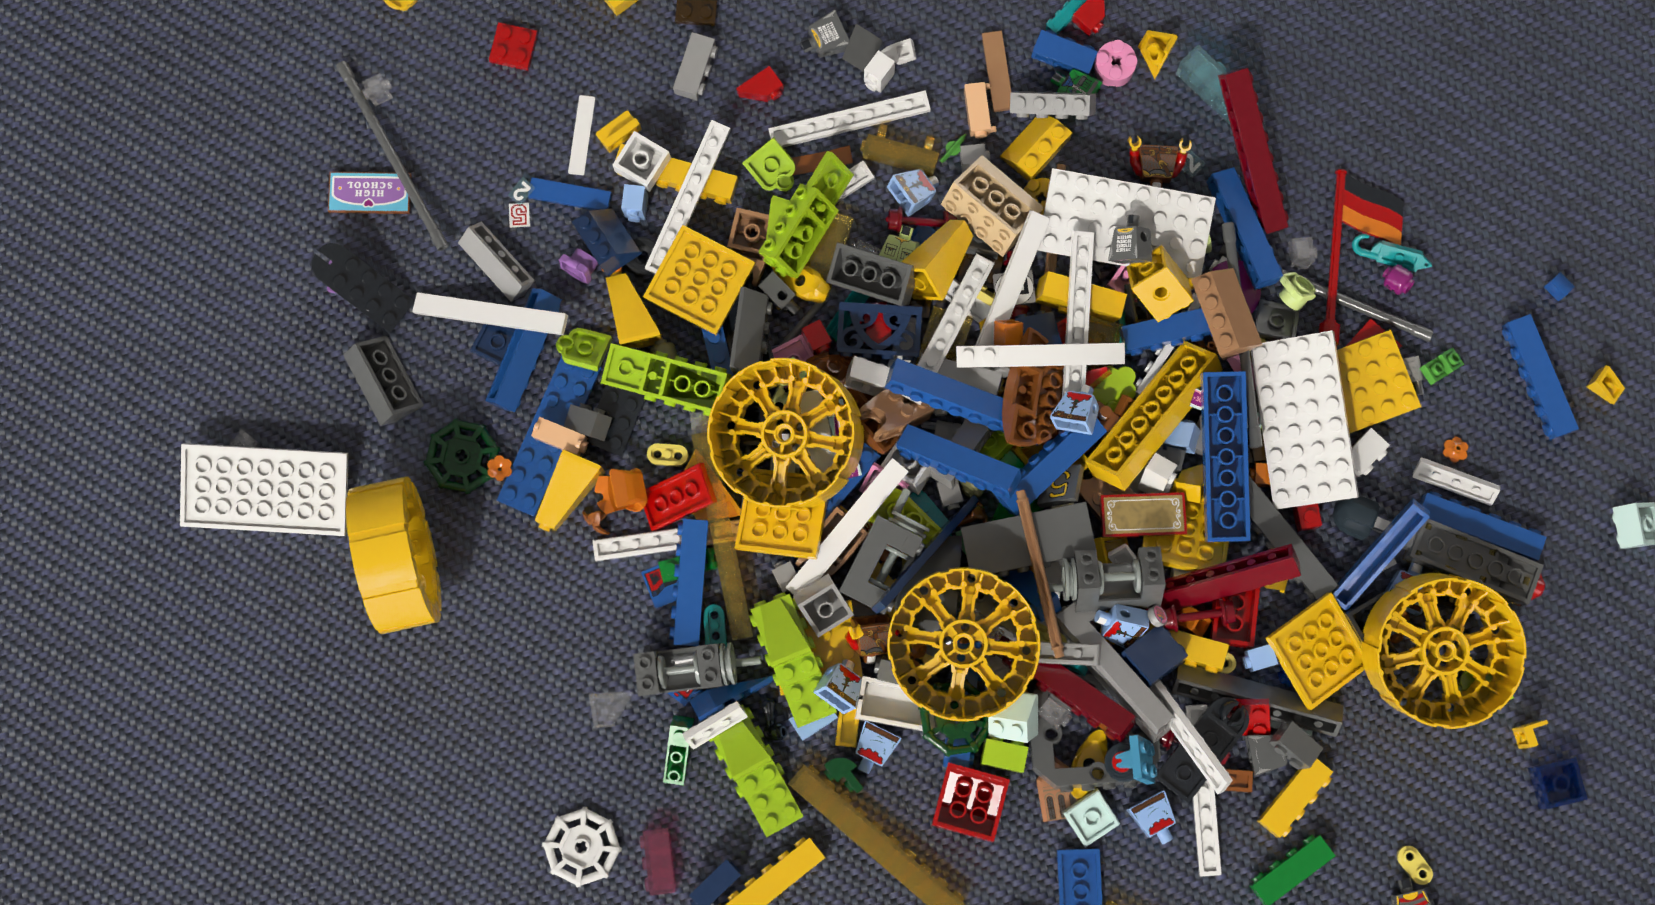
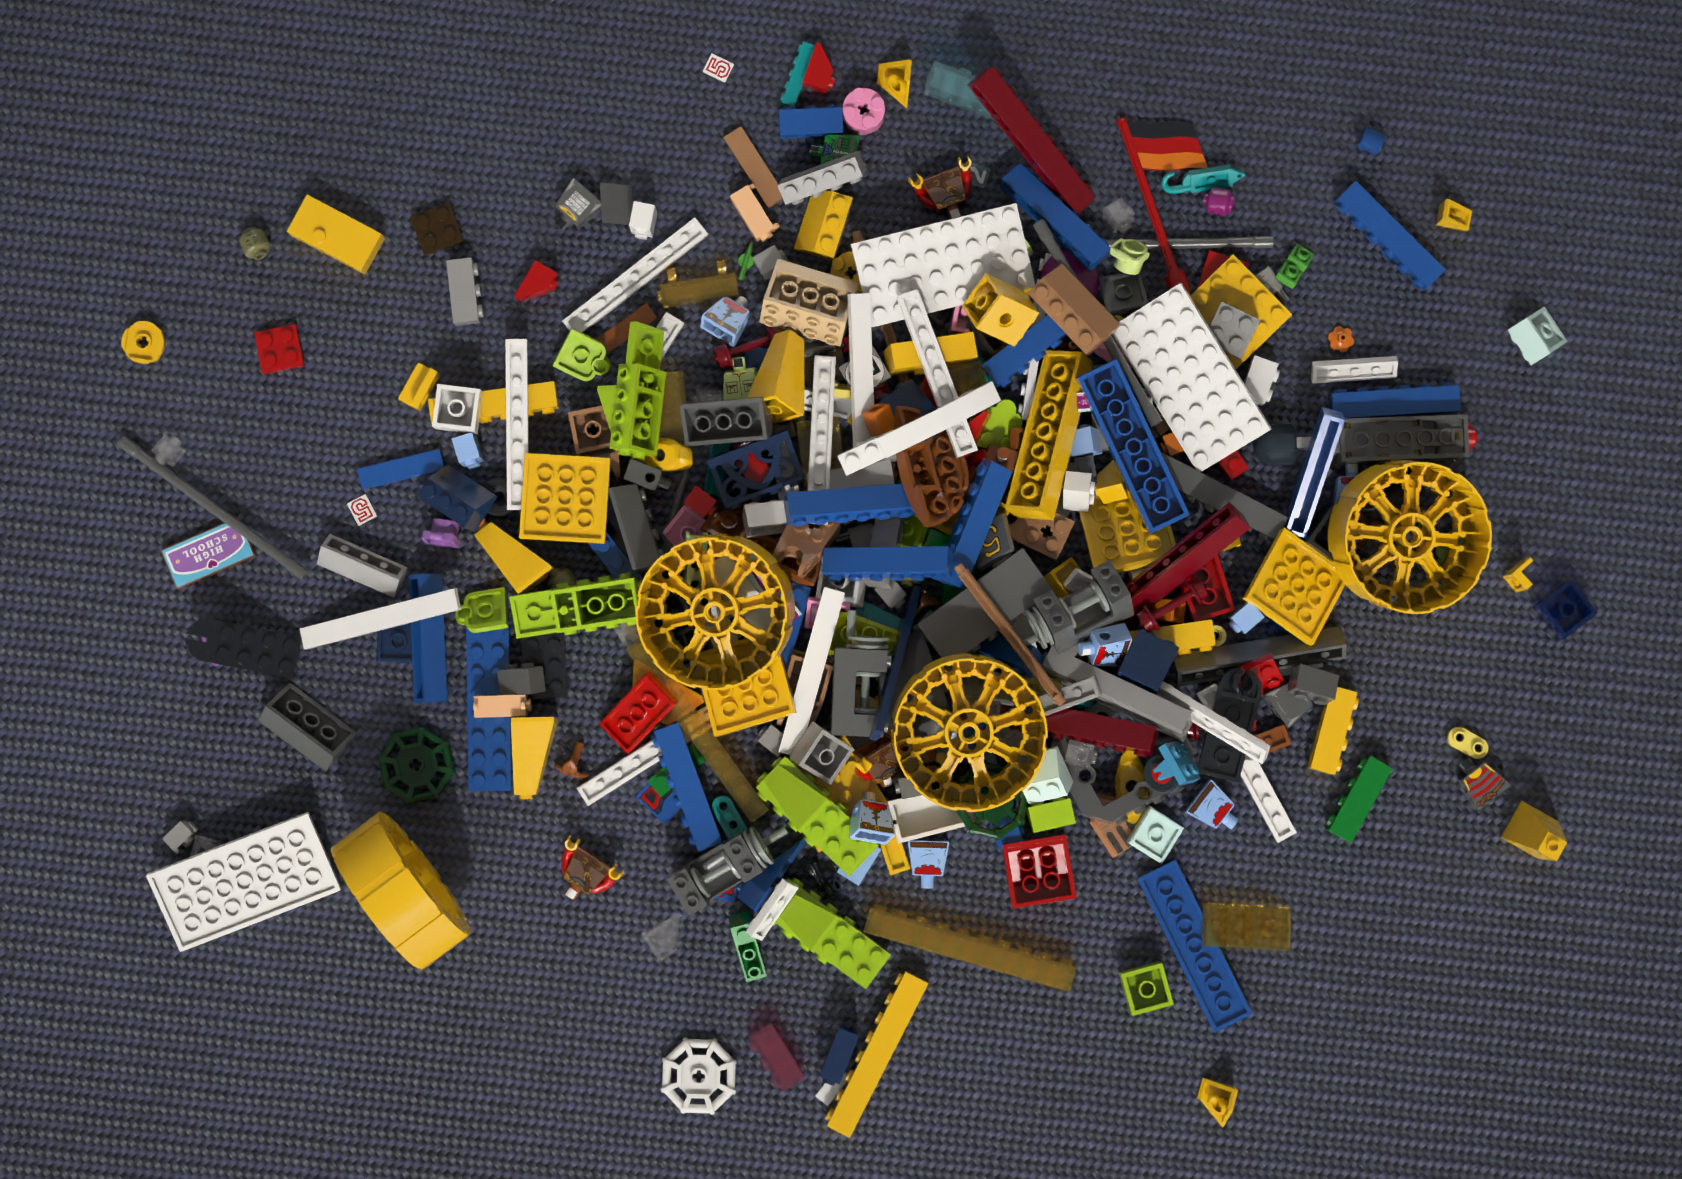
camera: 30 degrees left, 5 degrees up
orange plant [487,455,512,481] -> none
clear light blue sticker [508,177,535,206] -> none
white sticker [568,95,595,175] -> none
orange piece [595,468,647,514] -> none
light yellow plate [647,443,689,467] -> none
dark green brick [823,758,864,793] -> none
white plate [881,38,917,65] -> none
light blue torso [1050,385,1099,435] -> none
pearl gold tile [1100,492,1187,538] -> none
dark grey torso [1108,215,1152,264] -> none
light grey tile [1147,605,1167,627] -> none
none -> light grey brick [162,820,198,854]
none -> torso [561,835,625,900]
none -> light grey brick [1209,302,1260,359]

